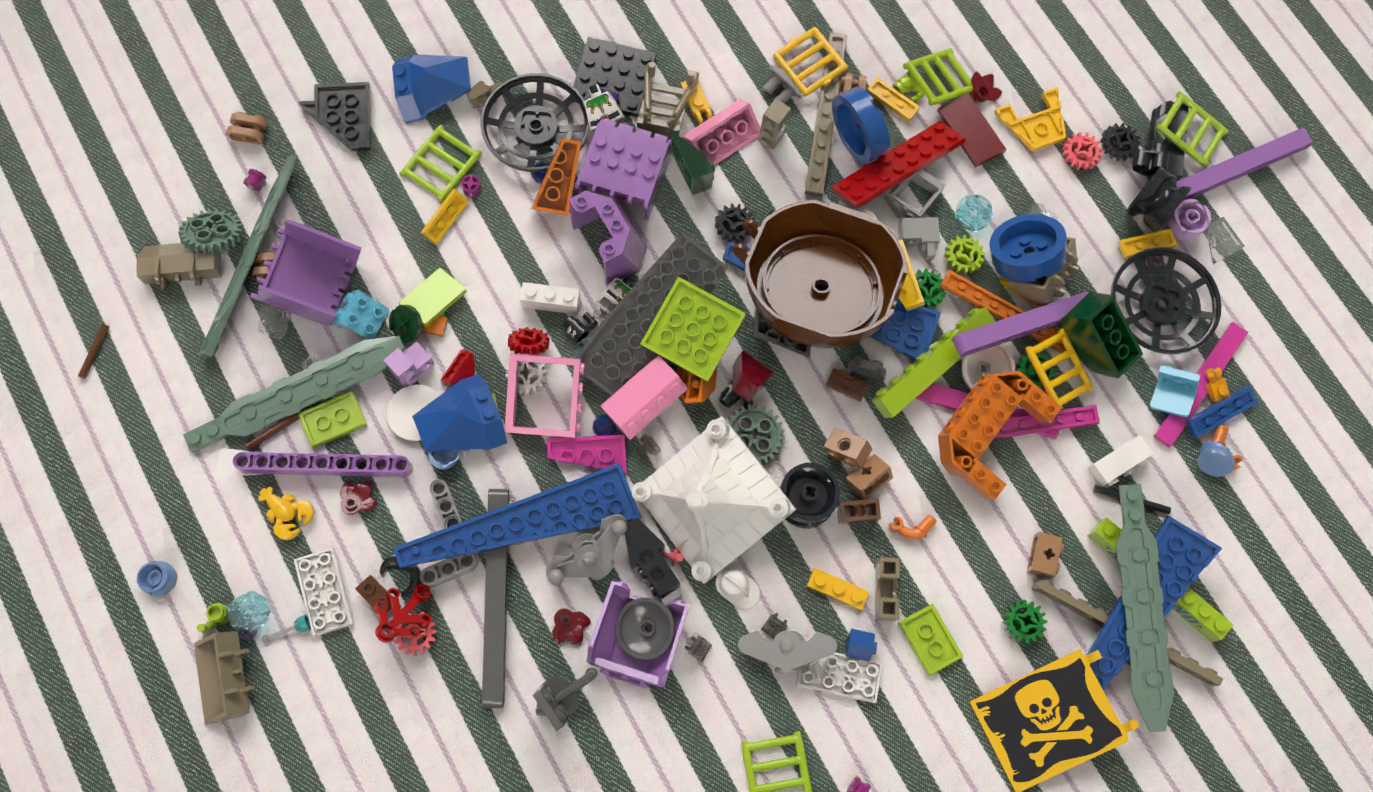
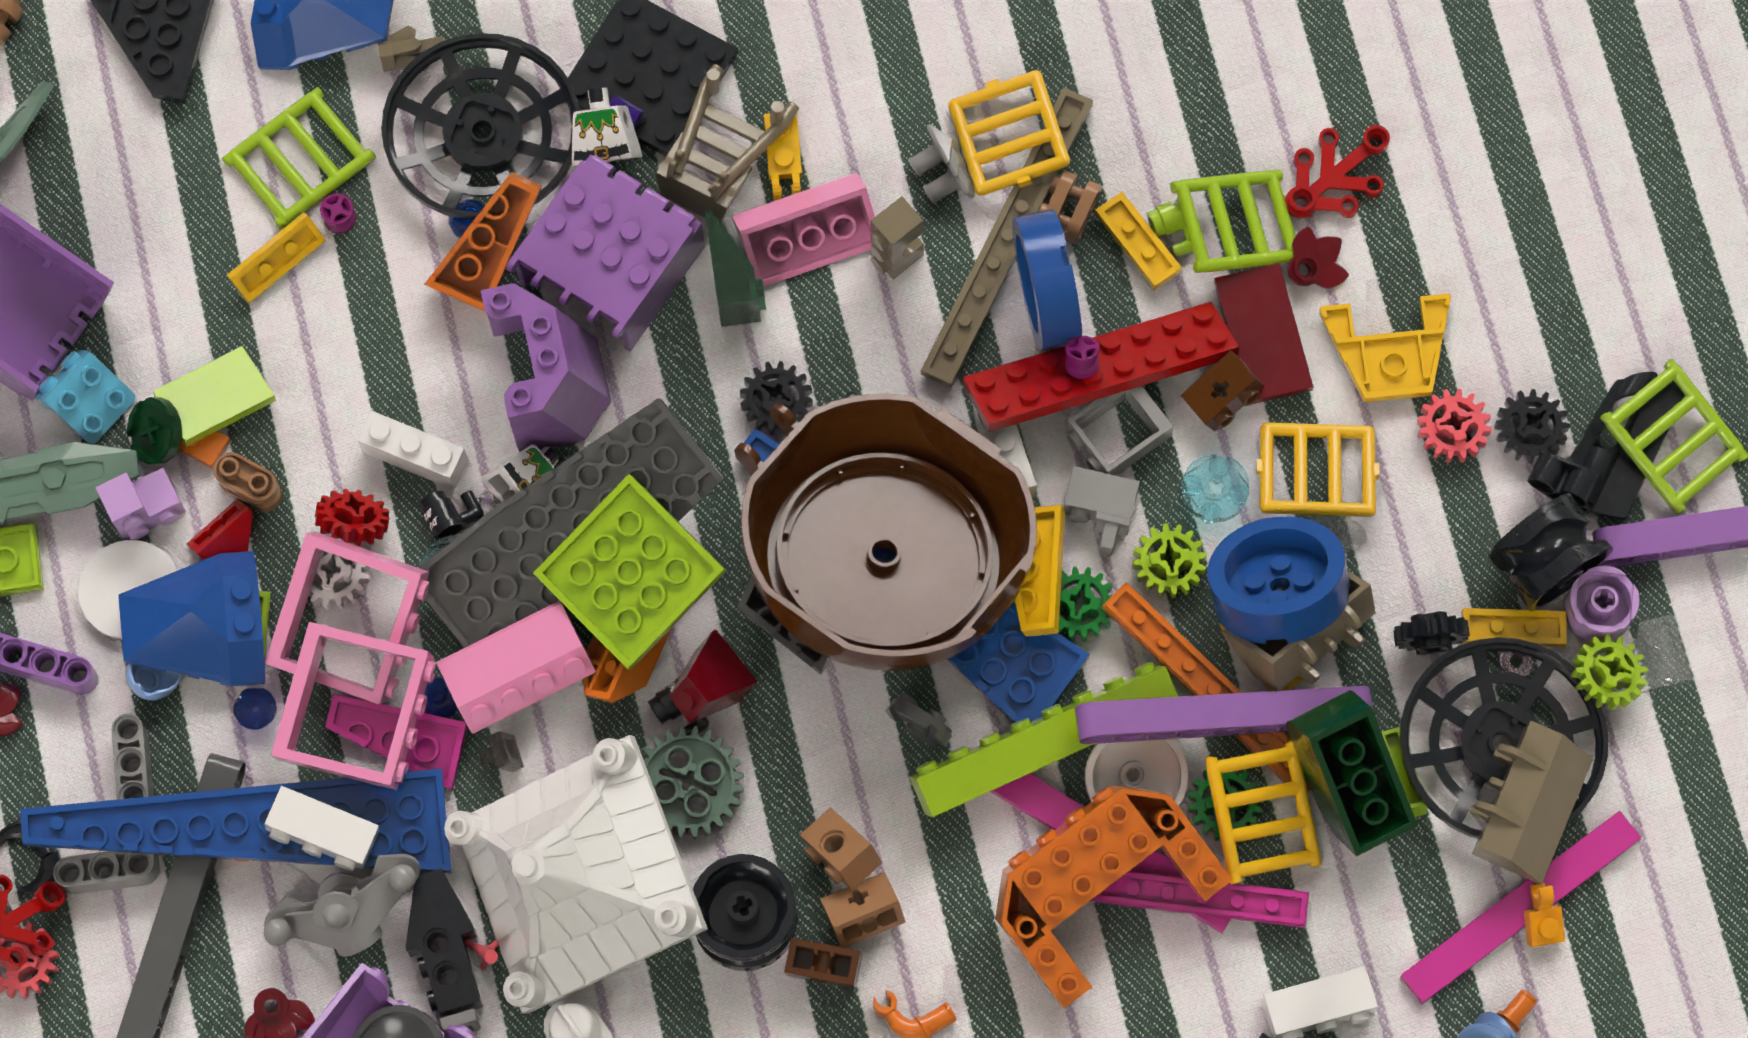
camera: 25 degrees right, 0 degrees up
reddish brown plate [825,368,869,402] -> none
medium azure bracket [1150,365,1200,417] -> none
blue plate [1186,386,1258,438] -> none
none -> medium nougat brick [213,452,282,512]
none -> clear blue plate [233,688,277,730]
none -> white brick [264,786,379,871]
none -> bright pink window [271,622,436,790]
none -> magenta wheel [1065,335,1099,379]
none -> reddish brown brick [1180,350,1265,431]
none -> yellow bar [1256,422,1380,517]
none -> red plant [1285,125,1390,219]
none -> black gear [1393,611,1470,655]
none -> dark tan piece [1470,721,1593,884]
none -> lime gear [1571,634,1648,710]

